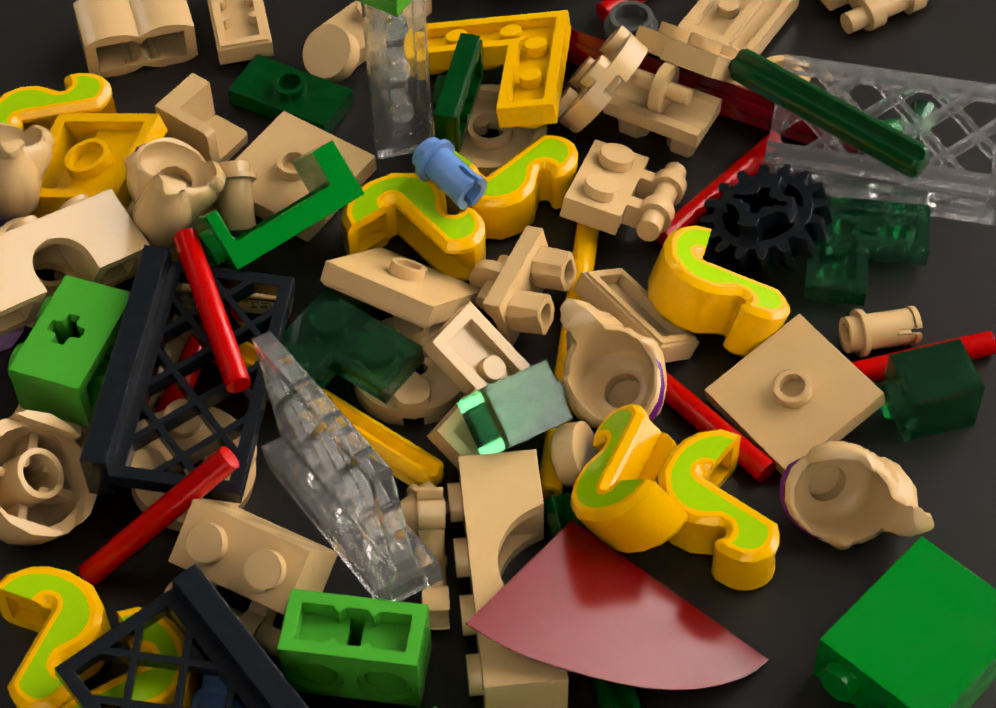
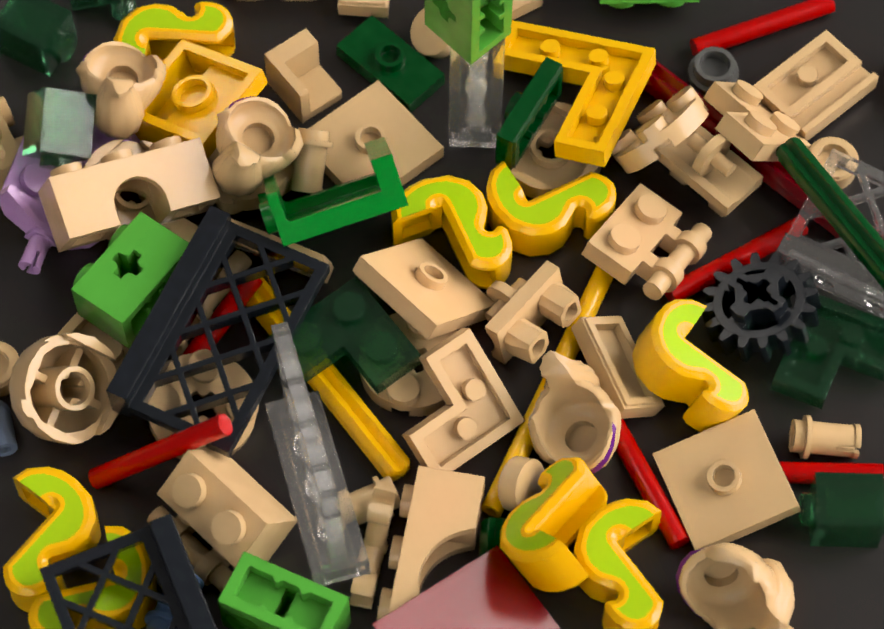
camera: 15 degrees right, 10 degrees up
red bar [173,228,251,393] -> none
medium blue pin [412,137,487,210] -> none
clear green brick [456,360,573,454] -> none

